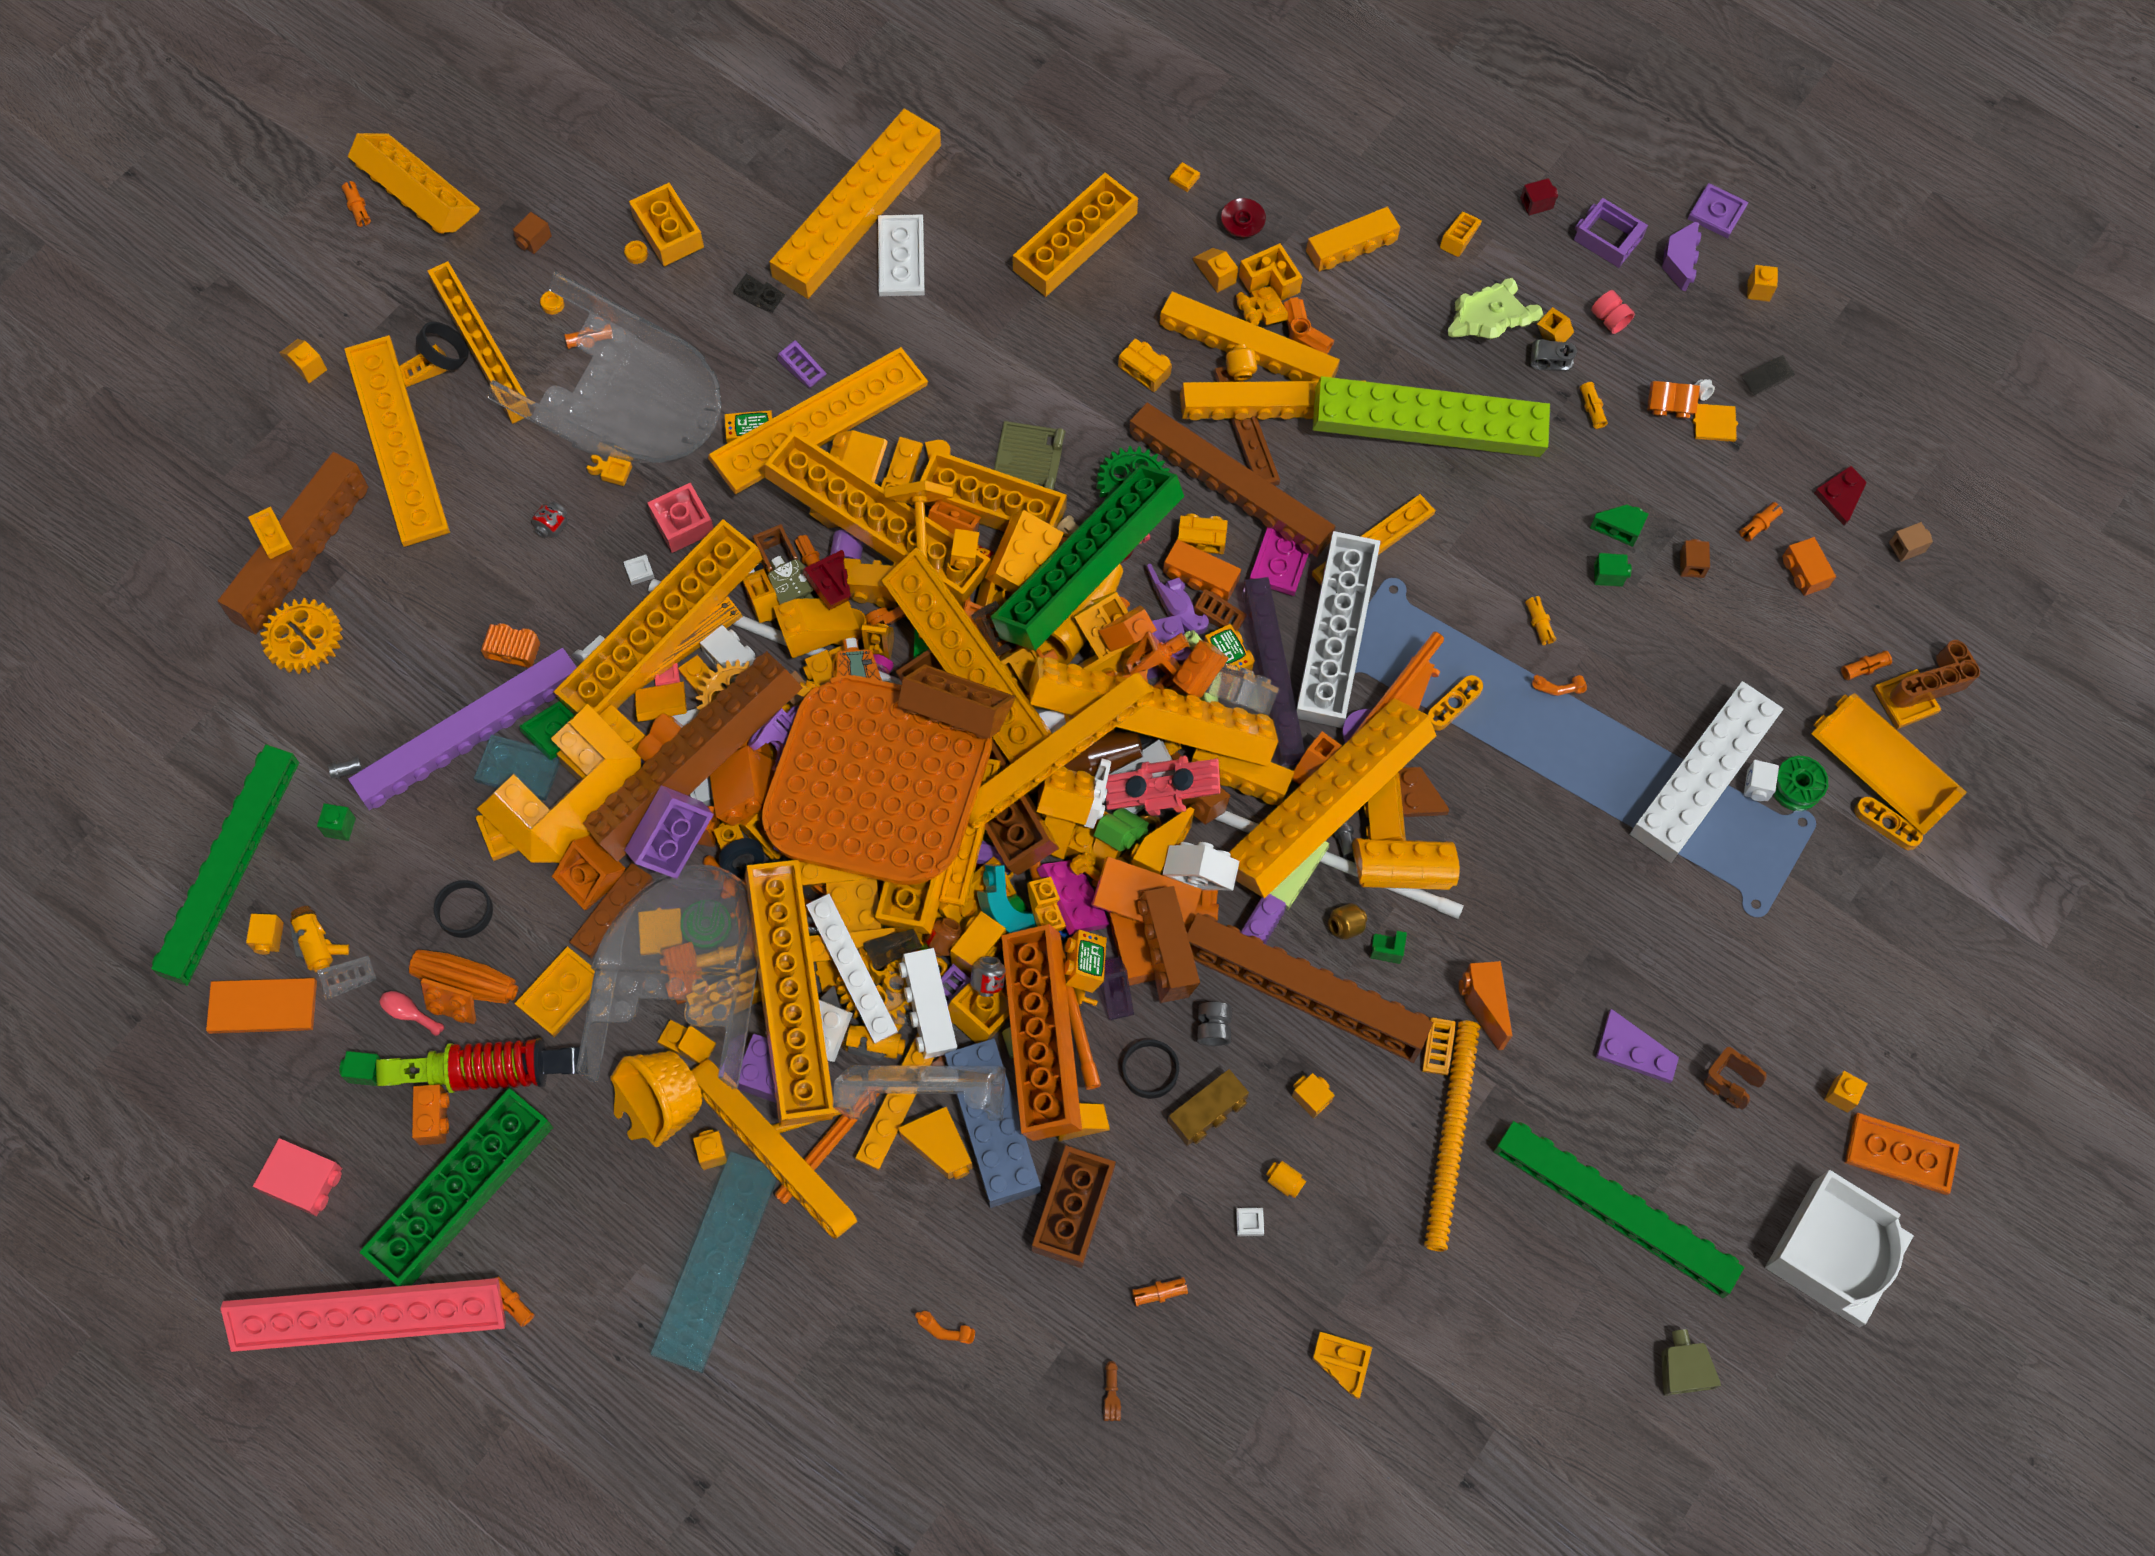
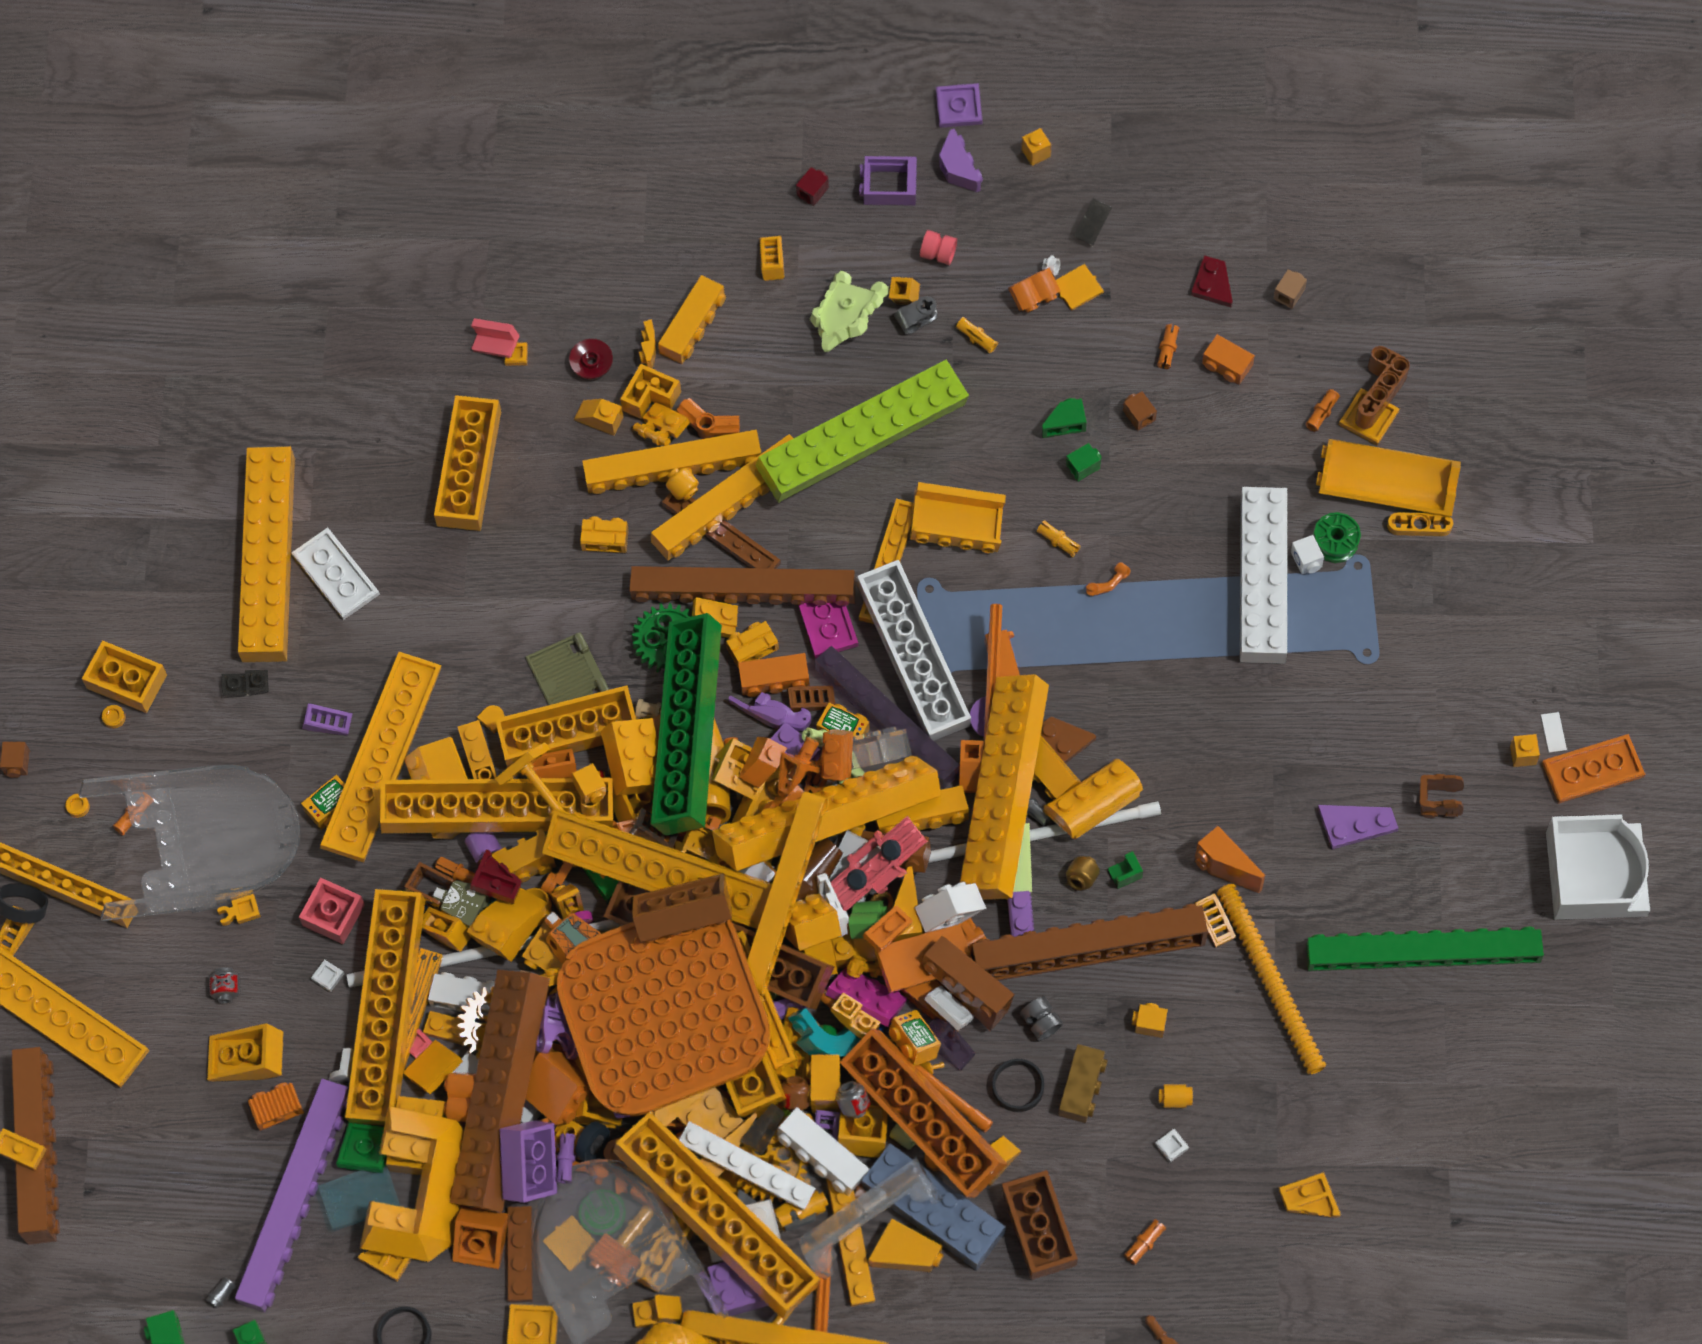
camera: 30 degrees left, 0 degrees up
light orange gear [260,598,343,674] -> none
light orange beam [1428,675,1483,731] -> none
olive torso [1662,1329,1721,1396] -> none
none -> light orange slope [207,1023,283,1081]
none -> coral panel [471,318,520,358]
none -> medium lavender pin [556,1133,575,1184]
none -> light orange slope [639,319,656,369]
none -> light orange plate [692,597,738,638]
none -> orange plate [863,905,913,953]
none -> light orange panel [910,482,1006,553]
none -> white tile [924,985,974,1030]
none -> white sticker [1541,712,1567,752]

